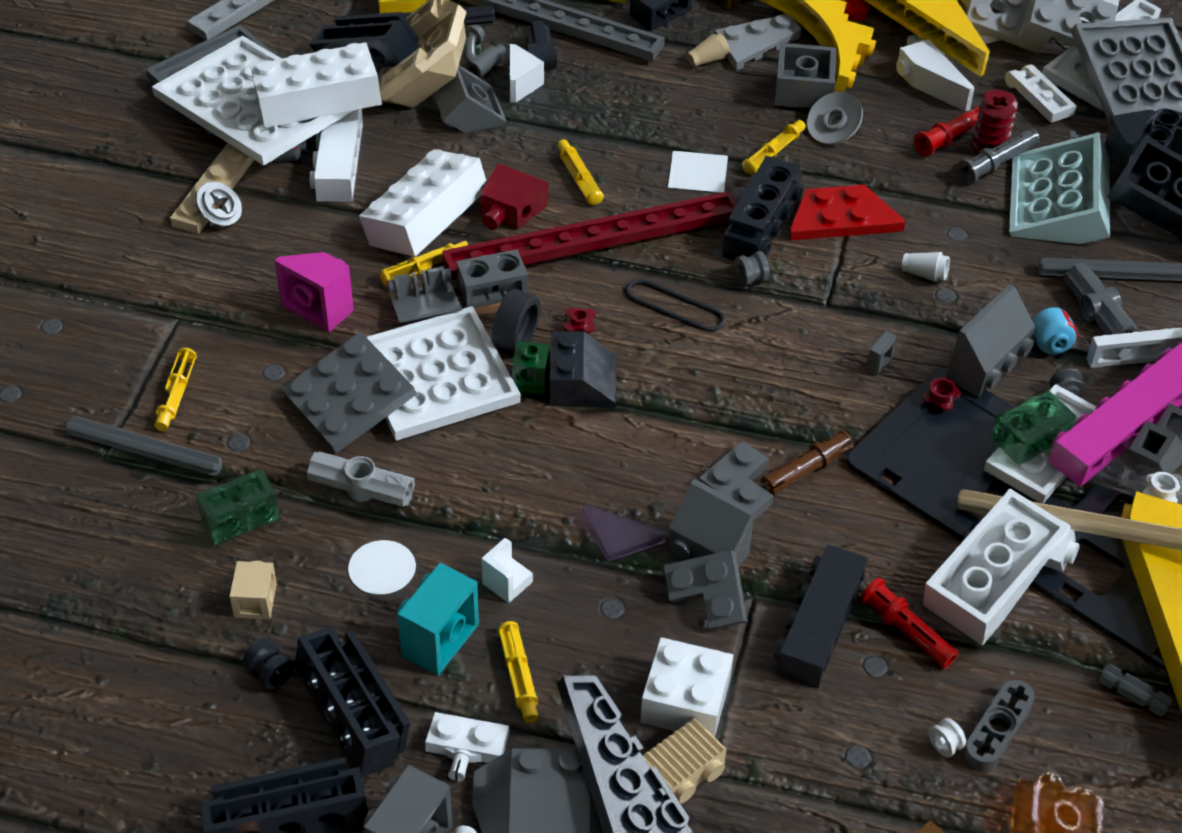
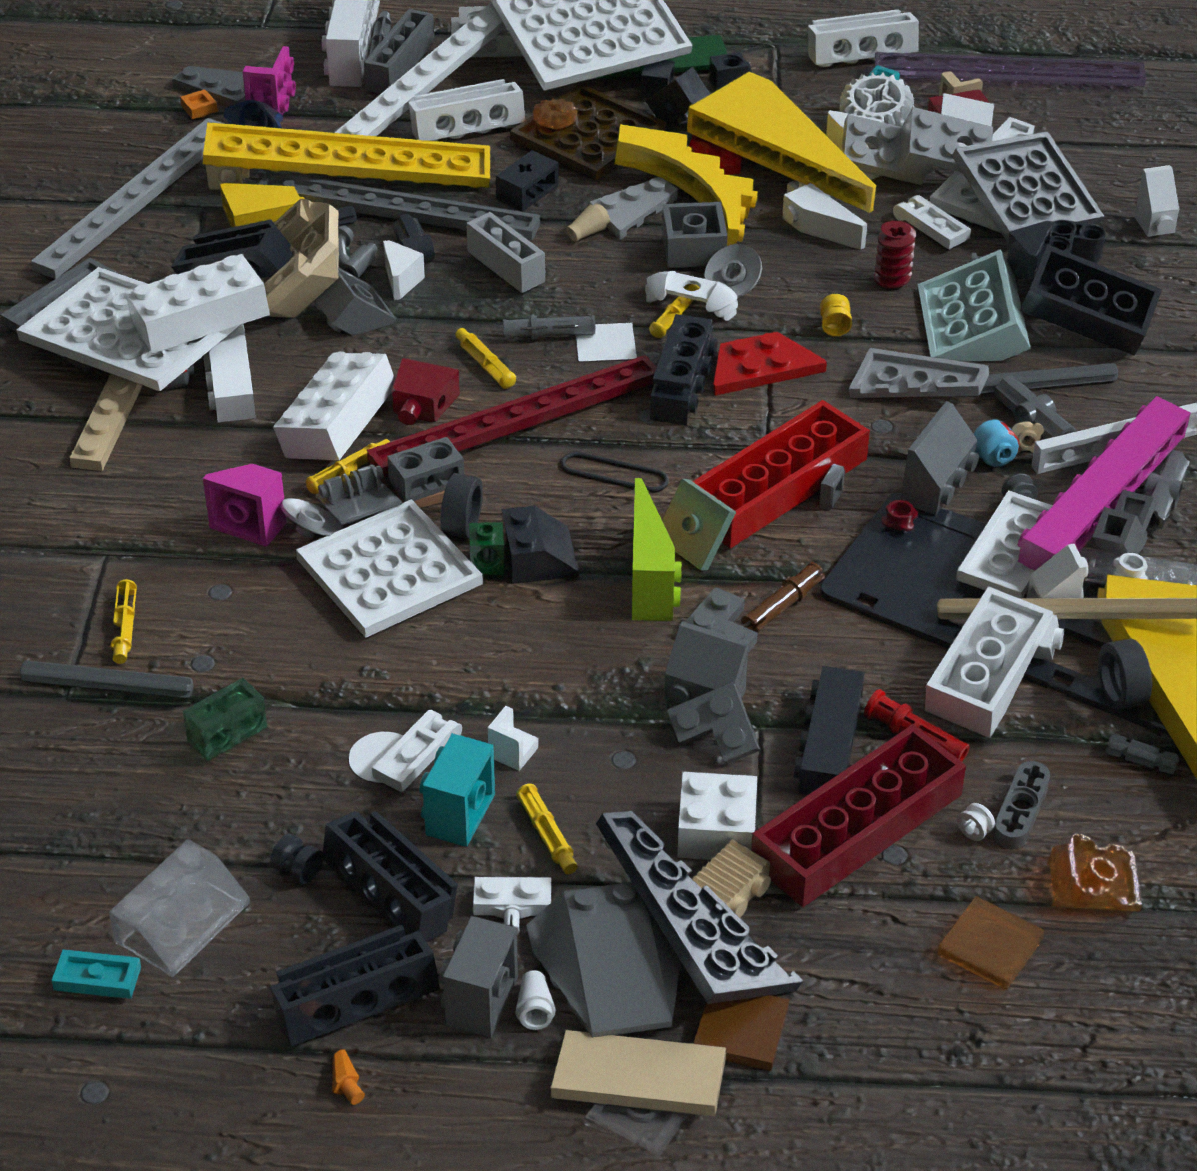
camera: 10 degrees left, 5 degrees down
gear [194,182,242,229] -> none
tan brick [230,561,277,620] -> none
dark grey plate [281,331,417,454] -> none
light grey piece [307,451,415,507] -> none
dark red plate [564,308,596,335] -> none
clear purple tile [582,506,668,562] -> none
dark grey wheel [734,251,770,287] -> none
white cone [902,252,950,283] -> none
red pin [913,106,979,157] -> none
dark grey pin [958,128,1040,184] -> none
clear green brick [992,390,1077,465] -> none
none -> teal plate [52,949,141,999]
none -> clear slope [109,839,250,977]
none -> light grey dish [281,498,344,538]
none -> white plate [372,710,462,792]
none -> light grey brick [467,212,545,293]
none -> dark grey pin [503,315,596,340]
none -> lime slope [632,478,681,621]
none -> white piece [645,271,738,321]
none -> sand green plate [662,479,736,570]
none -> red brick [692,400,870,549]
none -> dark red brick [751,724,966,908]
none -> yellow wheel [820,294,852,336]
none -> light grey wing [849,348,989,398]
none -> tan plate [1012,422,1044,453]
none -> white slope [1027,544,1088,620]
none -> black tyre [1098,639,1152,710]

